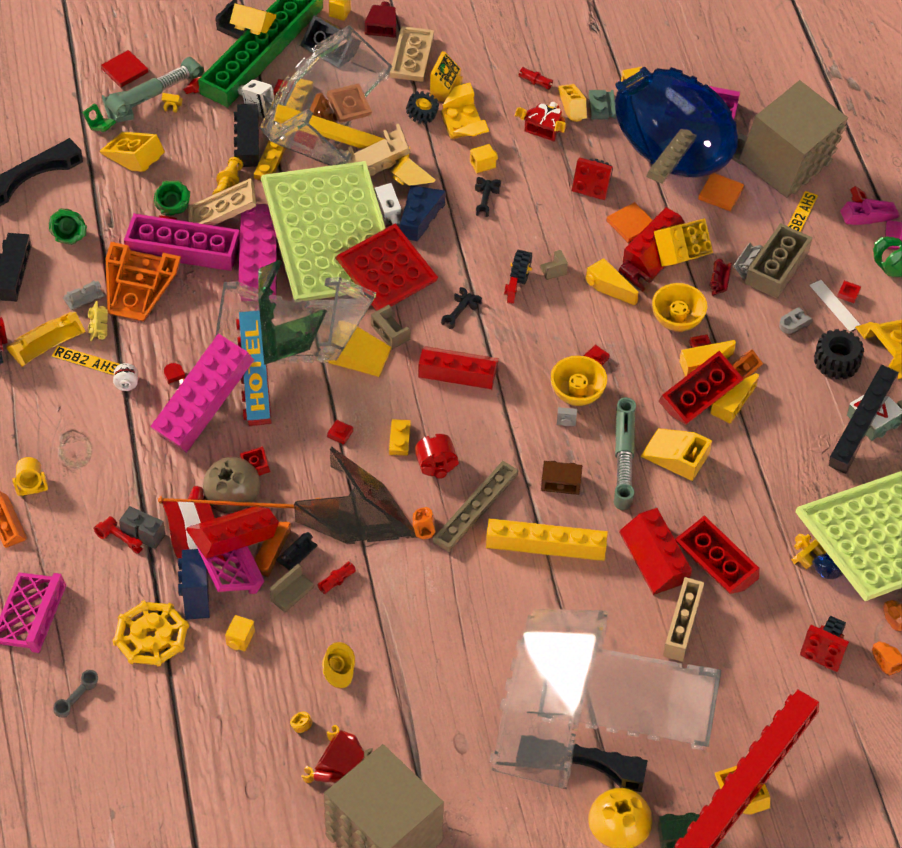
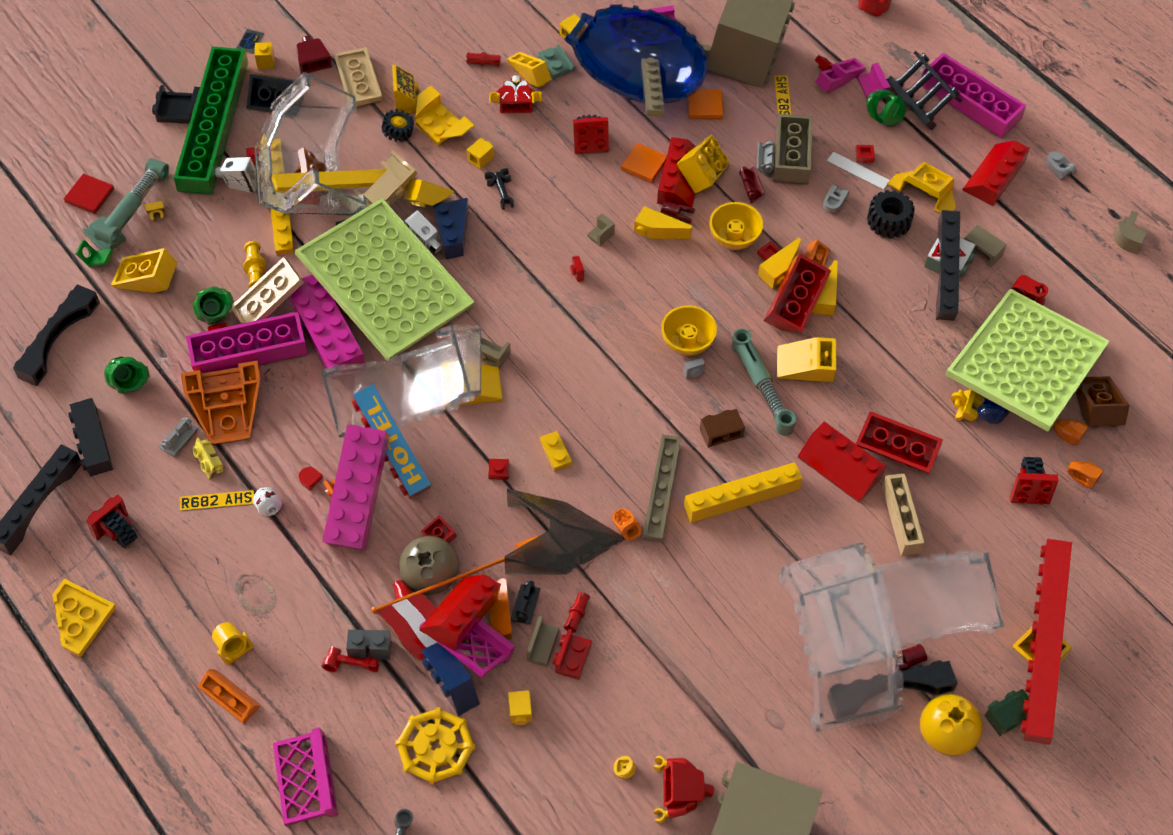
camera: 25 degrees left, 5 degrees up
yellow windscreen [6,312,86,367] -> none
red plate [183,76,201,94] -> none
yellow slope [230,3,276,35] -> none
black brick [234,104,259,167] -> none
clear green windscreen [258,260,327,365] -> none
yellow piece [322,642,355,688] -> none
nougat plate [326,83,372,123] -> none
red plate [336,223,438,311] -> none
red brick [415,434,459,479] -> none
red slope [418,346,499,390] -> none
black bar [441,287,482,329] -> none
black wheel [510,249,532,285] -> none
red plate [584,344,610,365] -> none
none -> red bracket [553,629,592,680]
none -> dark red hinge [886,644,927,672]

